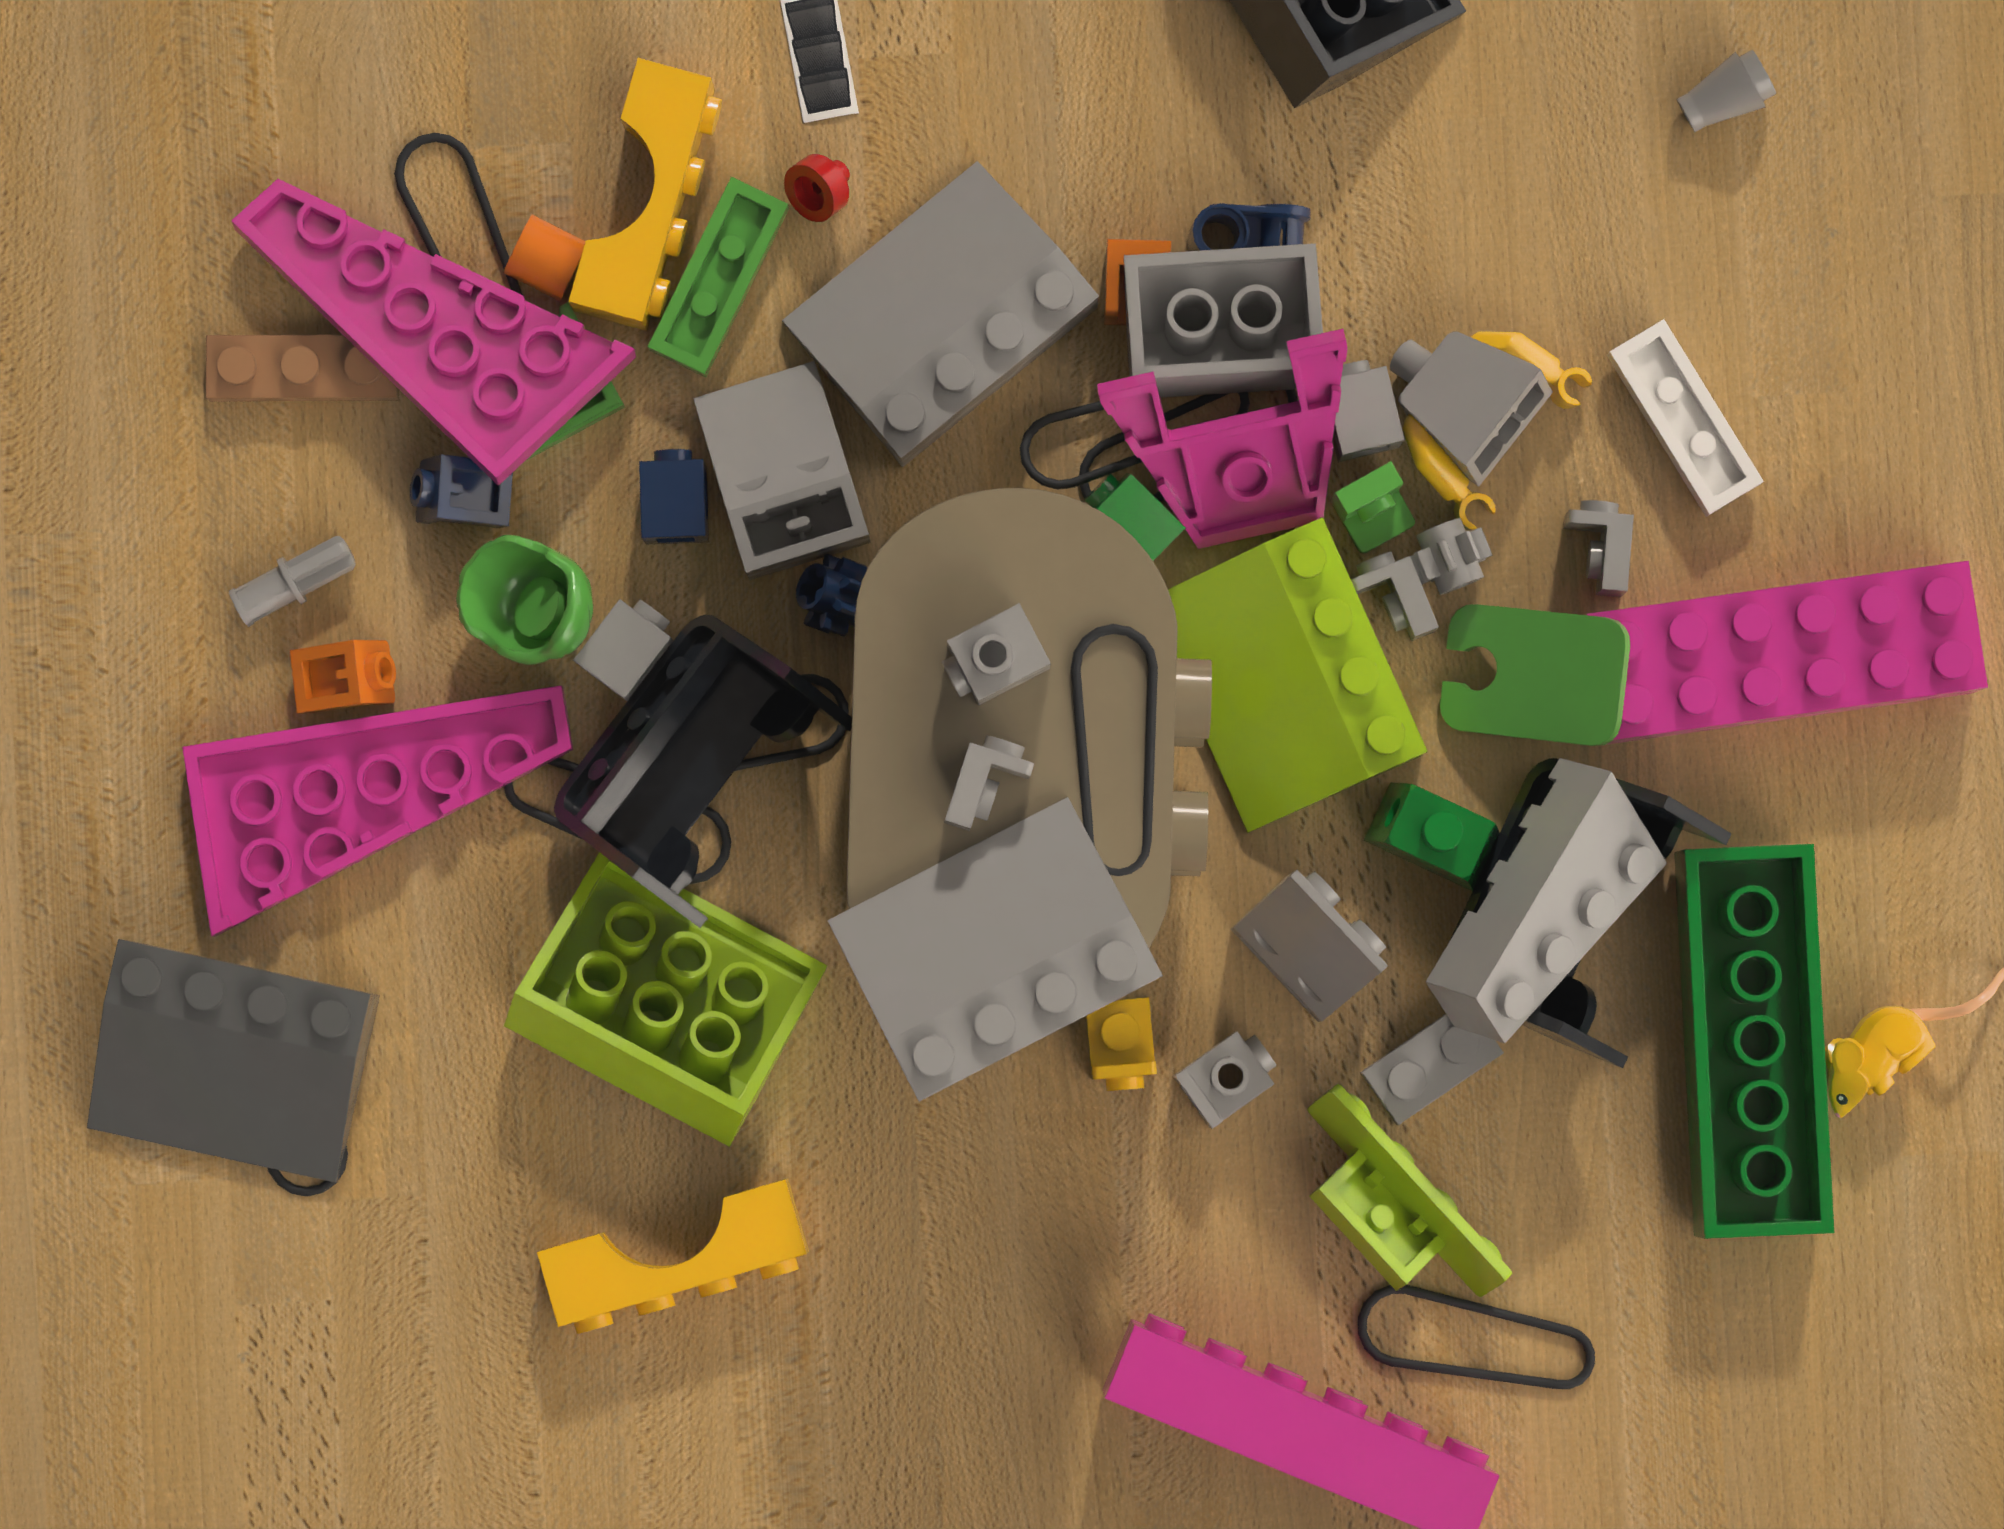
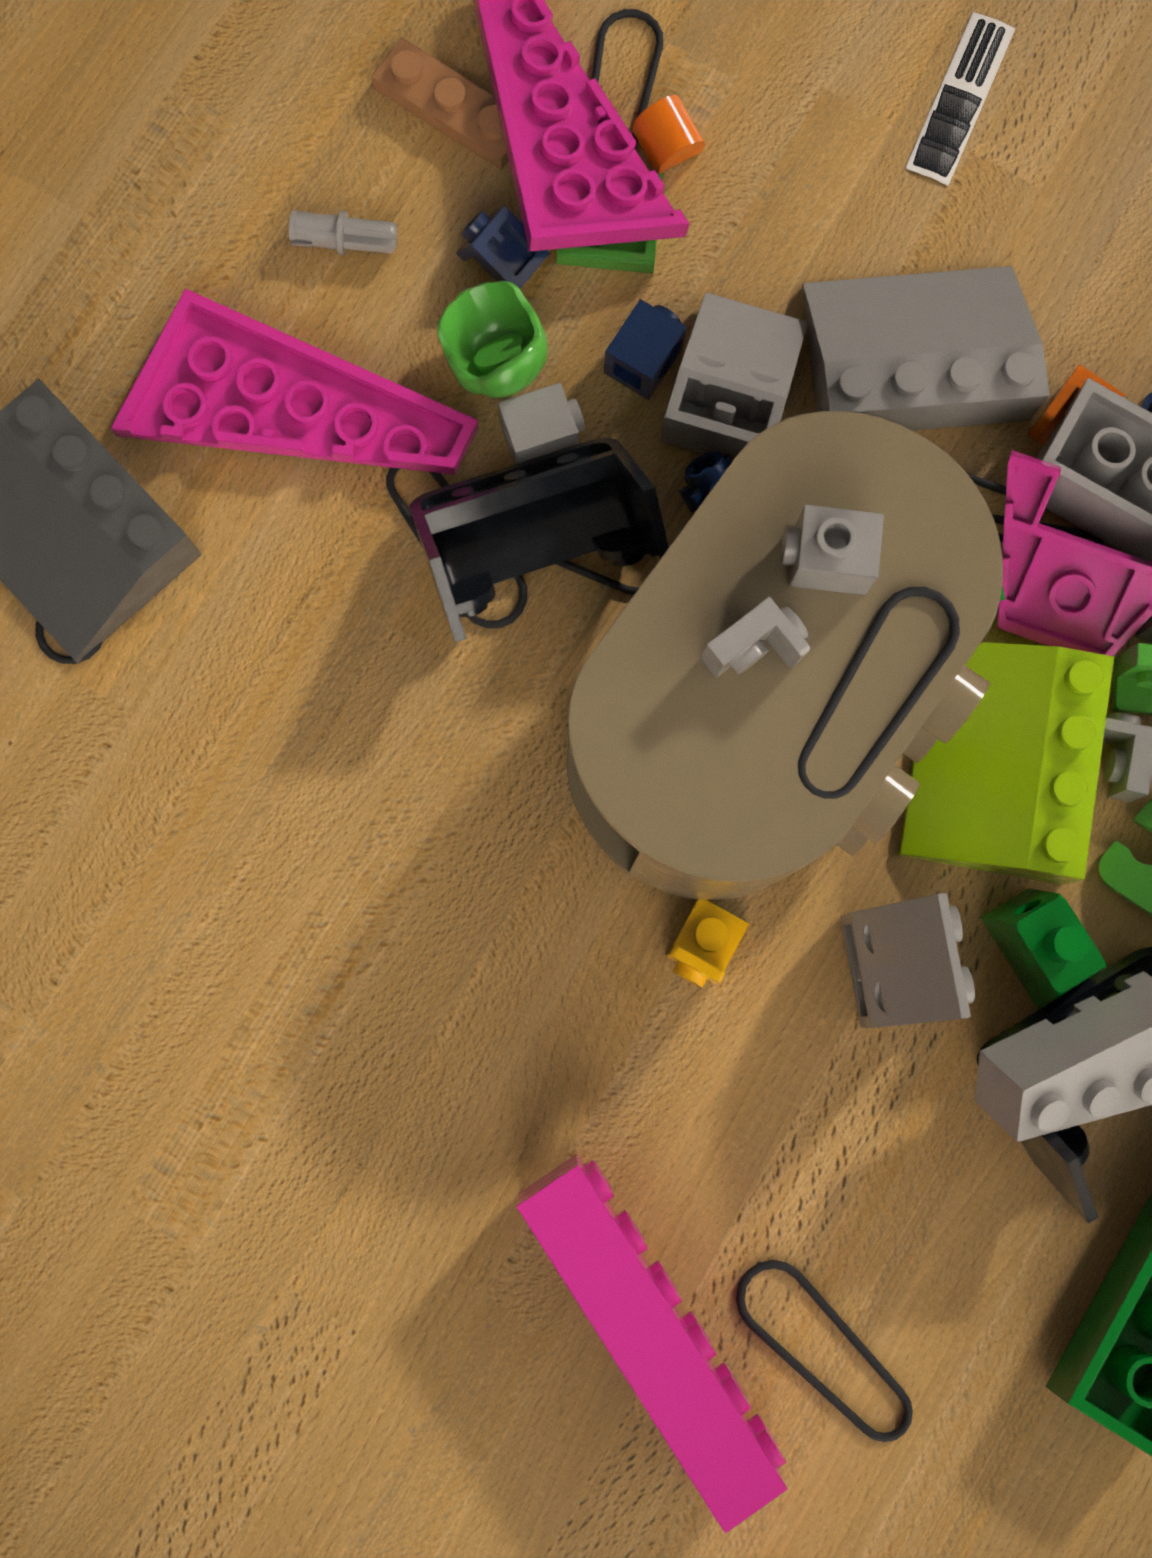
camera: 30 degrees right, 5 degrees down
orange bracket [290,640,396,714] -> none
lime slope [504,852,828,1147] -> none
yellow arch [537,1178,809,1334] -> none
yellow arch [568,58,722,331] -> none
bright green plate [648,177,789,377] -> none
red tile [784,154,850,222] -> none
light grey slope [827,797,1163,1101] -> none
light grey brick [1173,1031,1277,1129] -> none
lime bracket [1307,1084,1512,1297] -> none
light grey plate [1361,1014,1504,1125] -> none

